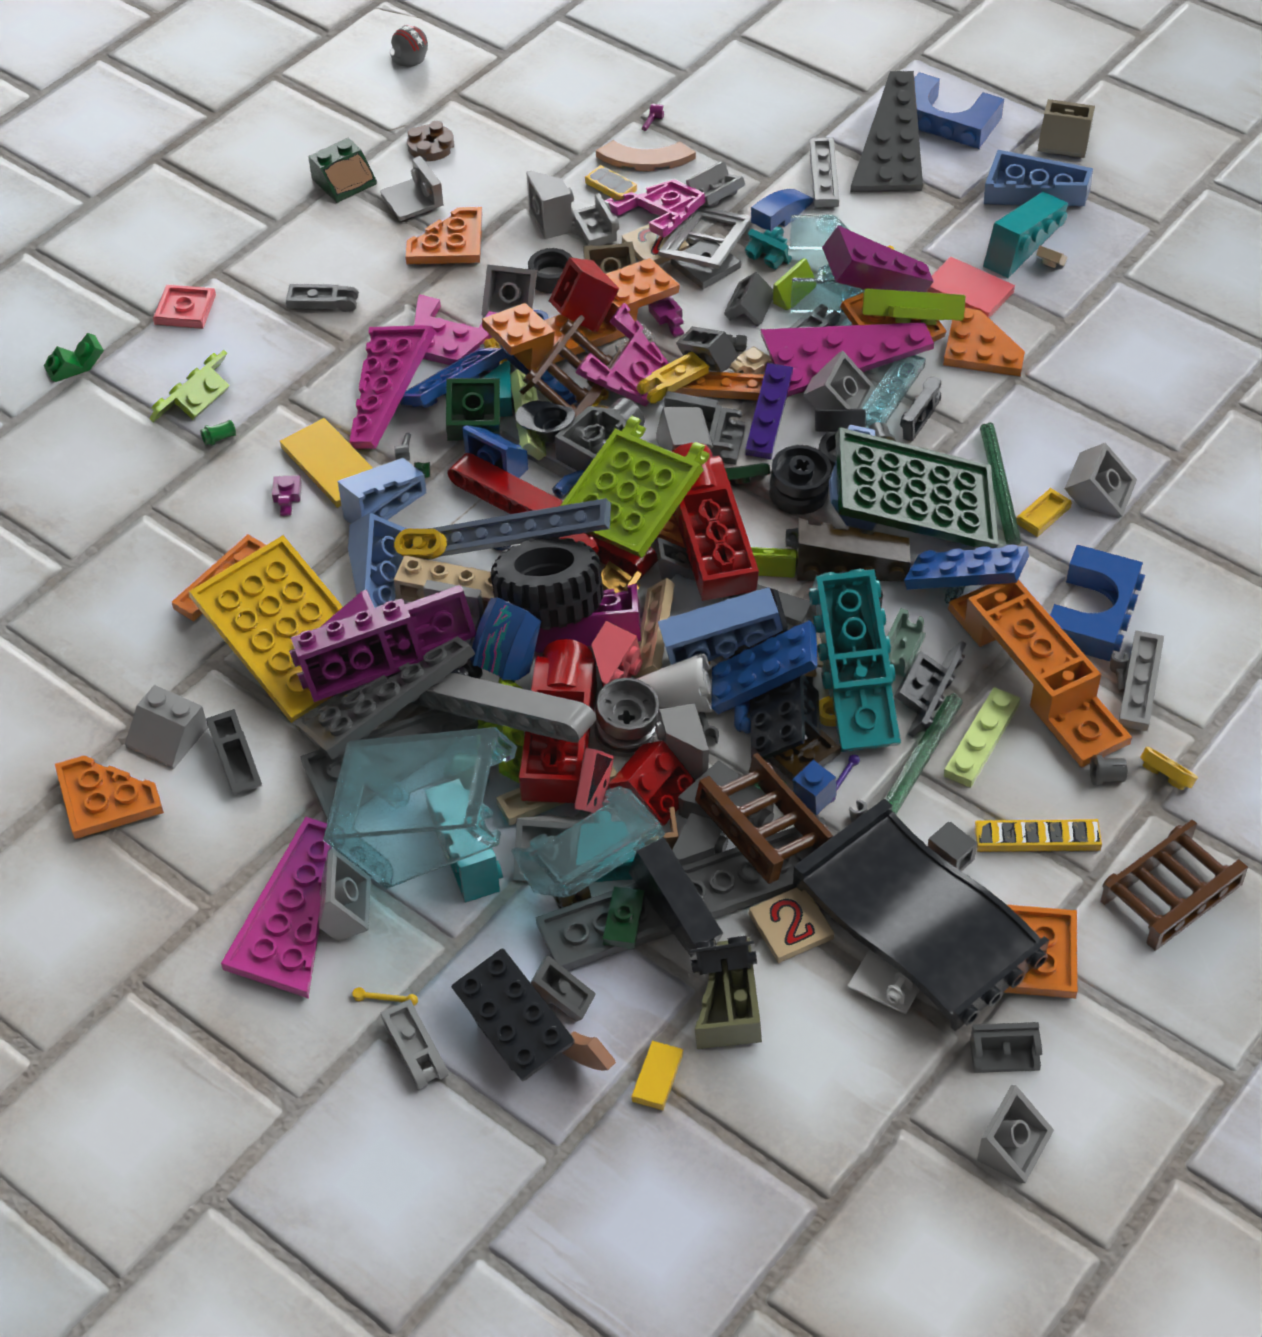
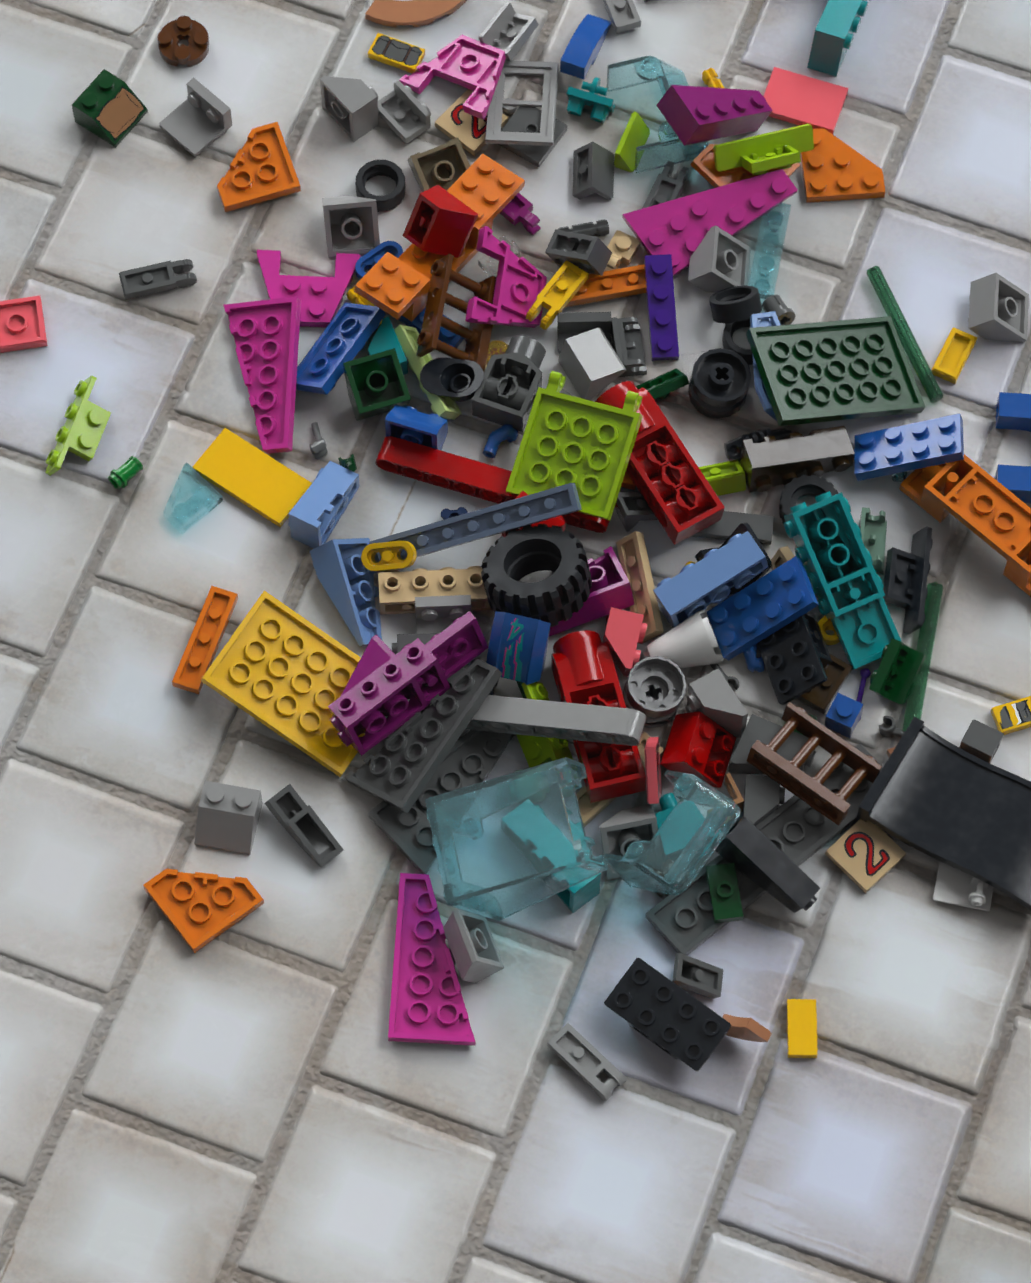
camera: 20 degrees left, 15 degrees up
magenta plate [272,475,302,516] -> none
yellow hinge [352,987,418,1006] -> none
pearl gold bracket [601,560,642,593] -> none
black hinge [689,936,757,975] -> none
olive wedge [695,938,762,1049] -> none
black hinge [900,376,941,441] -> none
yellowish green plate [944,687,1021,788] -> none
tan plate [1036,246,1068,268] -> none
none -> clear light blue wing [163,463,223,535]
none -> dark green bracket [869,638,926,705]

